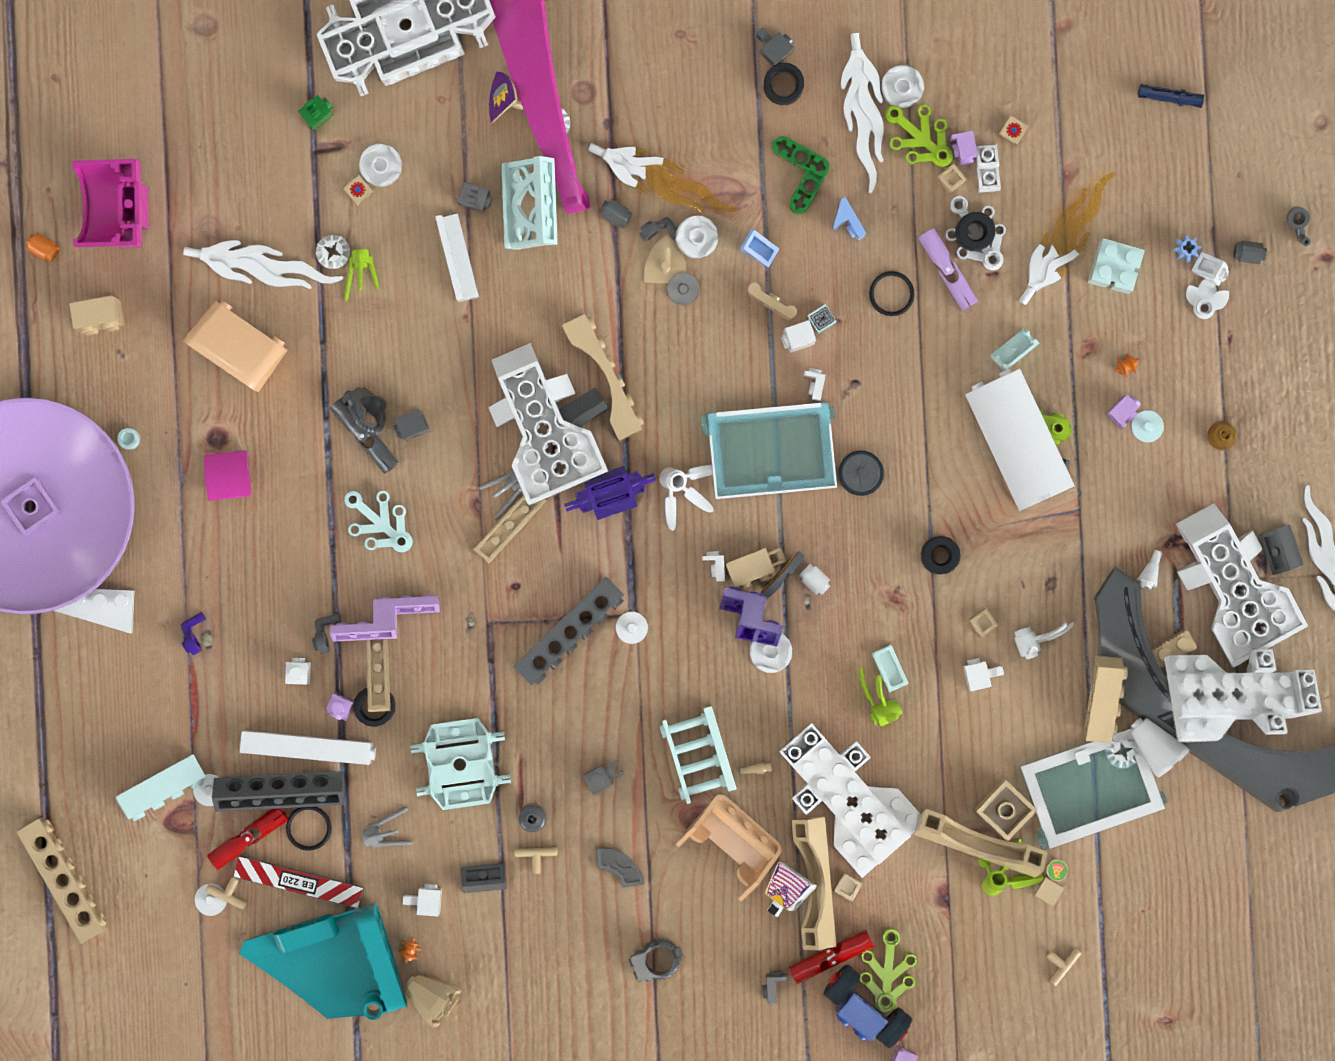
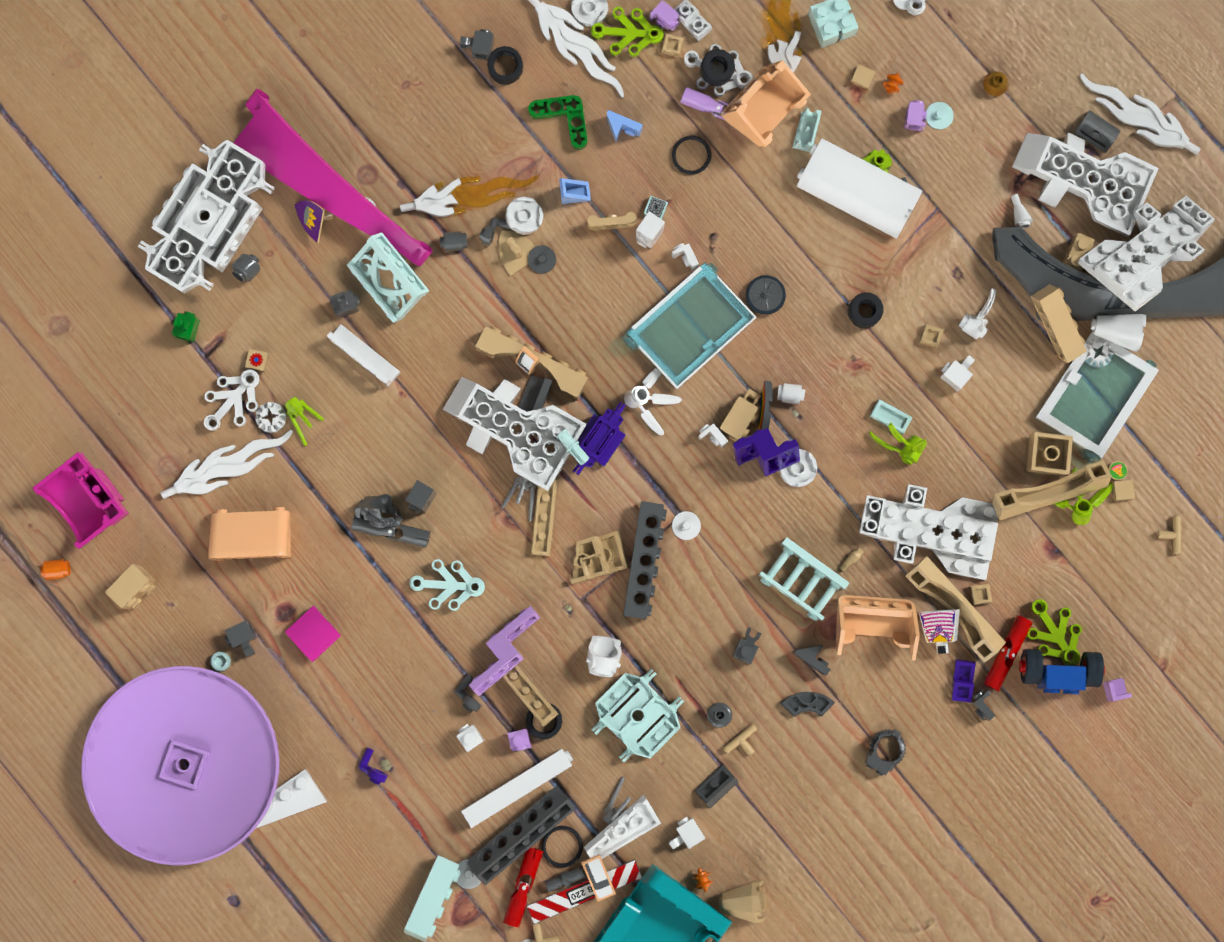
camera: 40 degrees left, 5 degrees down
white tile [359,143,402,187] -> none
none -> white plant [204,370,260,431]
none -> dark grey brick [224,620,257,657]
none -> dark grey head [232,254,260,282]
none -> slope [516,346,540,376]
none -> dark grey pin [545,866,586,892]
none -> light aqua axle [557,429,589,465]
none -> tan slope [571,531,630,584]
none -> slope [582,854,616,901]
none -> white wing [584,795,661,859]
none -> white helmet [586,636,622,677]
none -> light nougat windscreen [721,60,811,147]
none -> dark grey slope [793,645,831,676]
none -> tan tile [851,64,876,90]
none -> dark purple slope [952,659,976,703]

